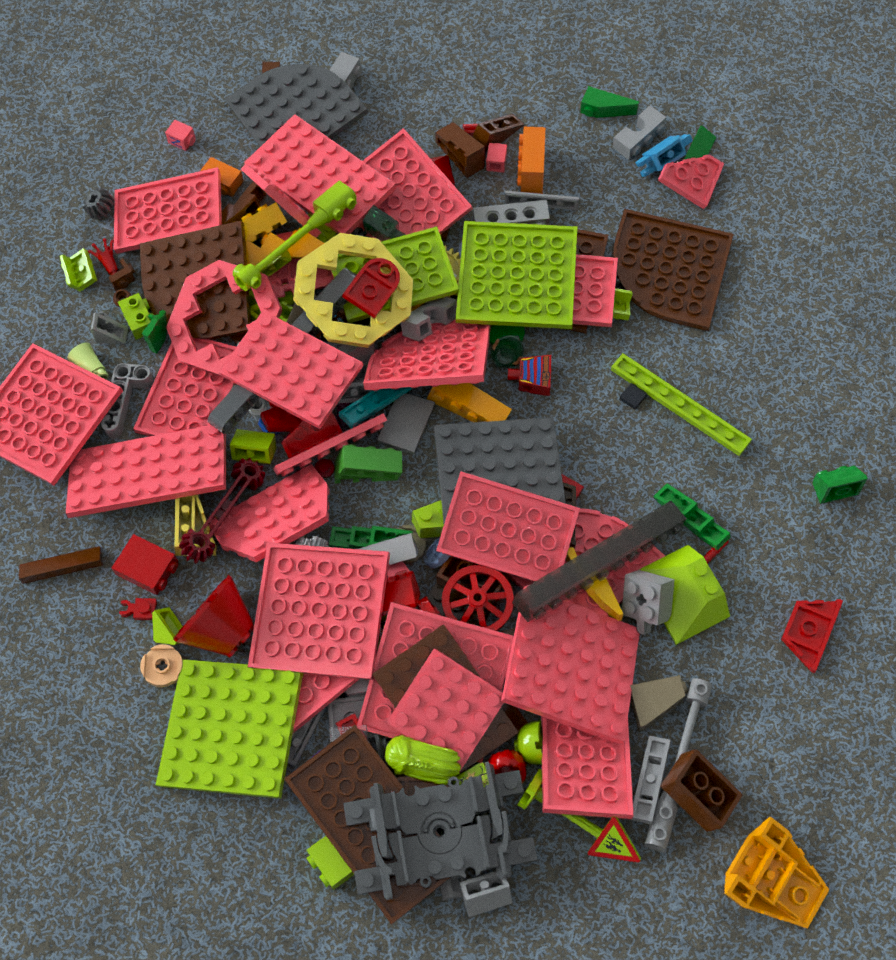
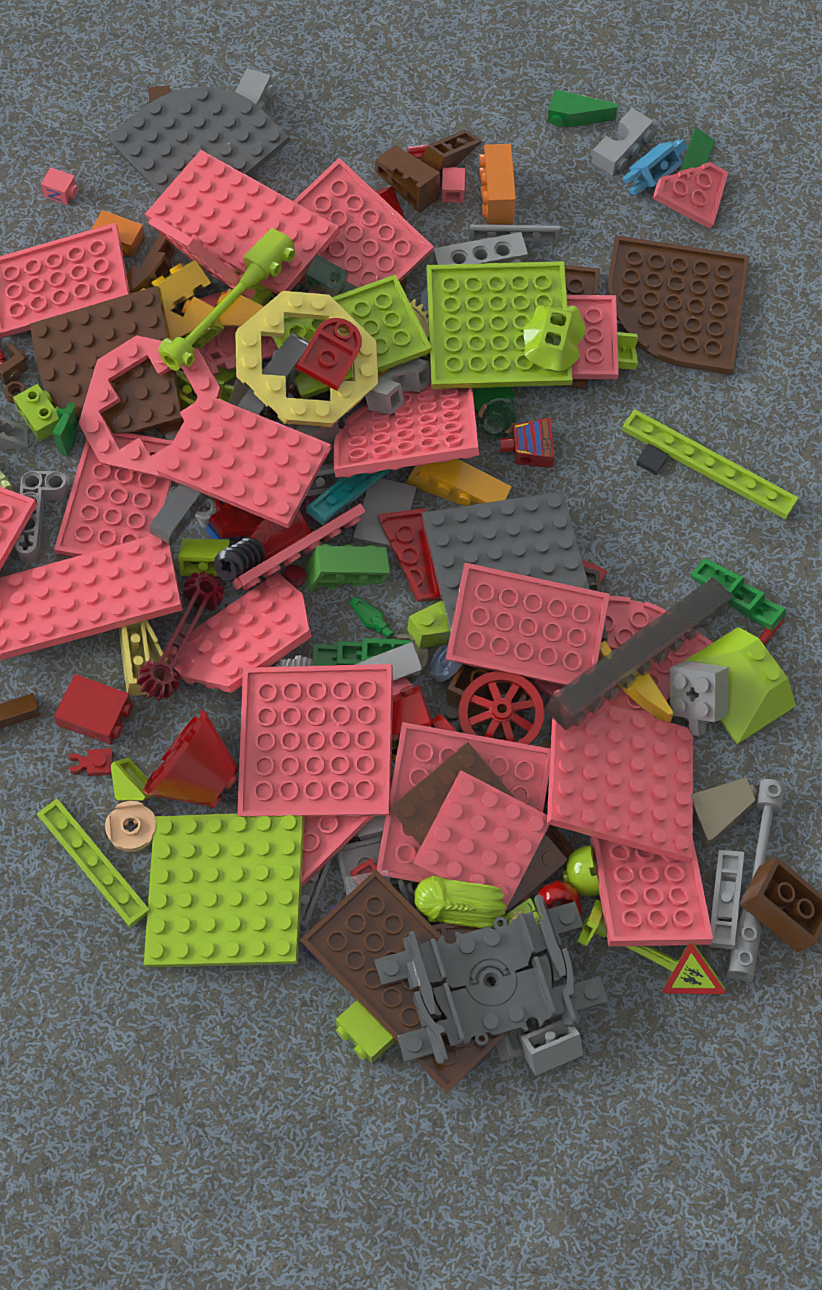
camera: 10 degrees left, 0 degrees up
none -> lime plate [37,799,150,928]
none -> black piece [214,537,266,581]
none -> green piece [349,596,395,639]
none -> red wing [377,508,441,602]
none -> lime piece [524,305,586,371]

